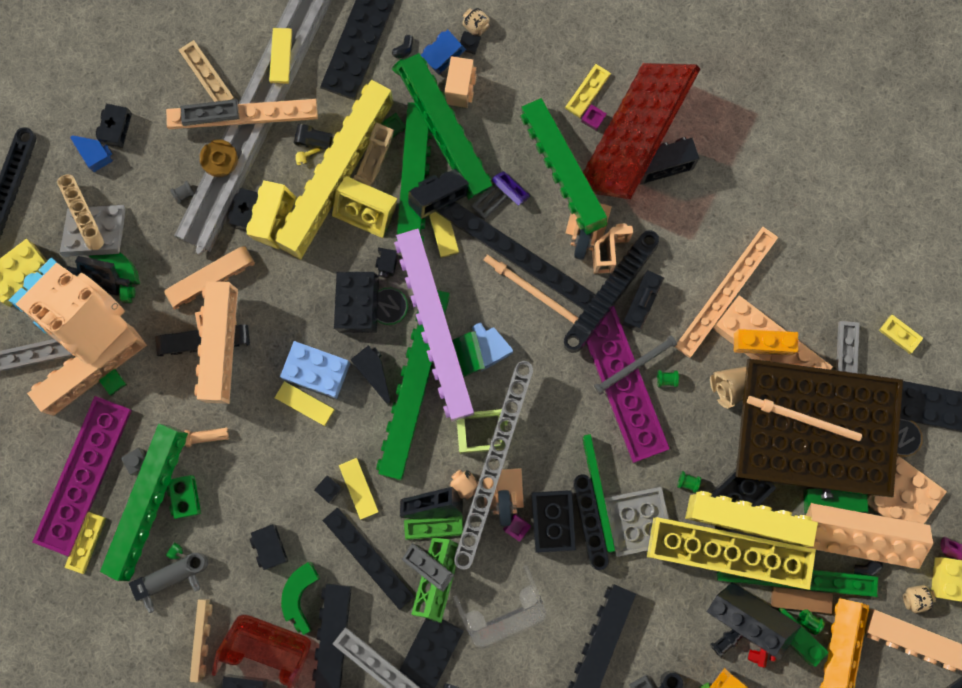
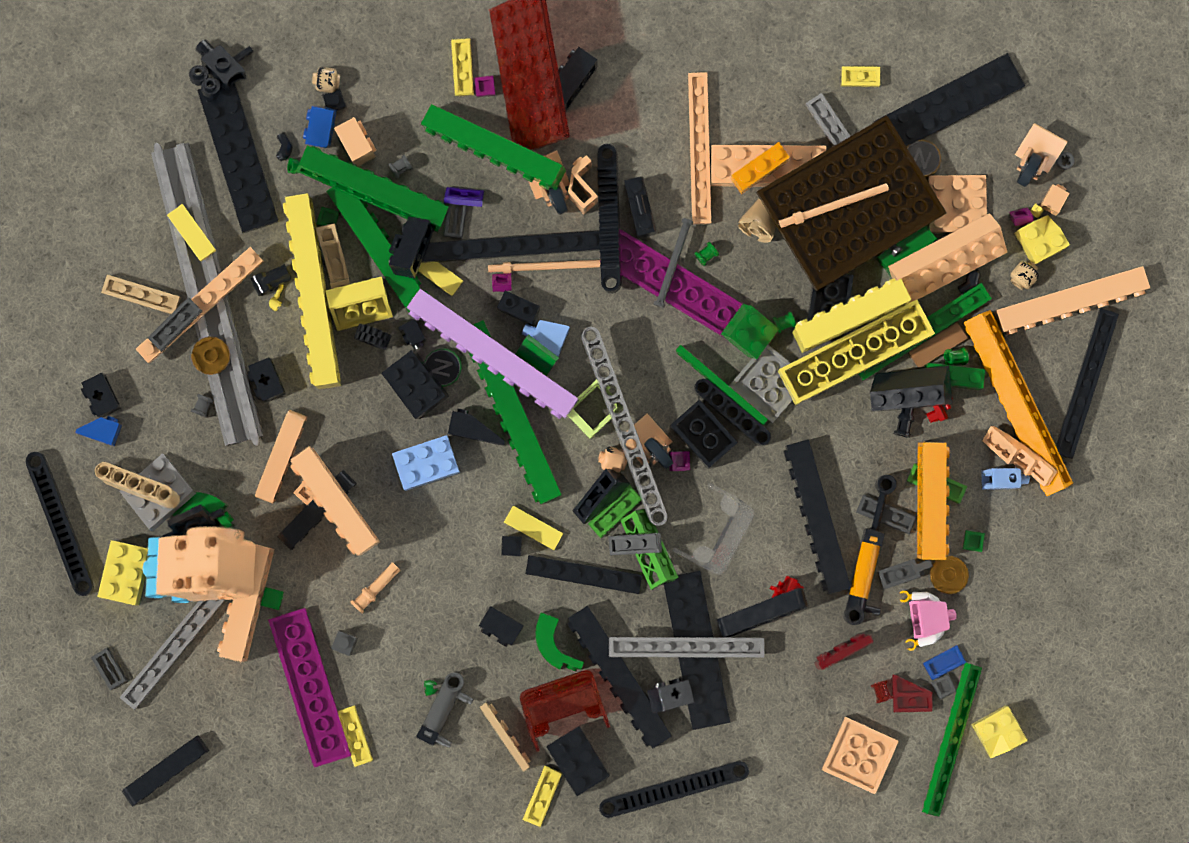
camera: 35 degrees left, 5 degrees up
green brick [100,423,188,581] -> none
green brick [166,475,201,519] -> none
light yellow slope [246,180,296,249] -> none
light yellow tile [275,381,334,426] -> none
none -> black tyre [354,324,391,350]
none -> dark grey bush [388,155,413,178]
none -> magenta plate [492,273,512,292]
none -> black brick [497,290,540,326]
none -> green brick [721,304,779,360]

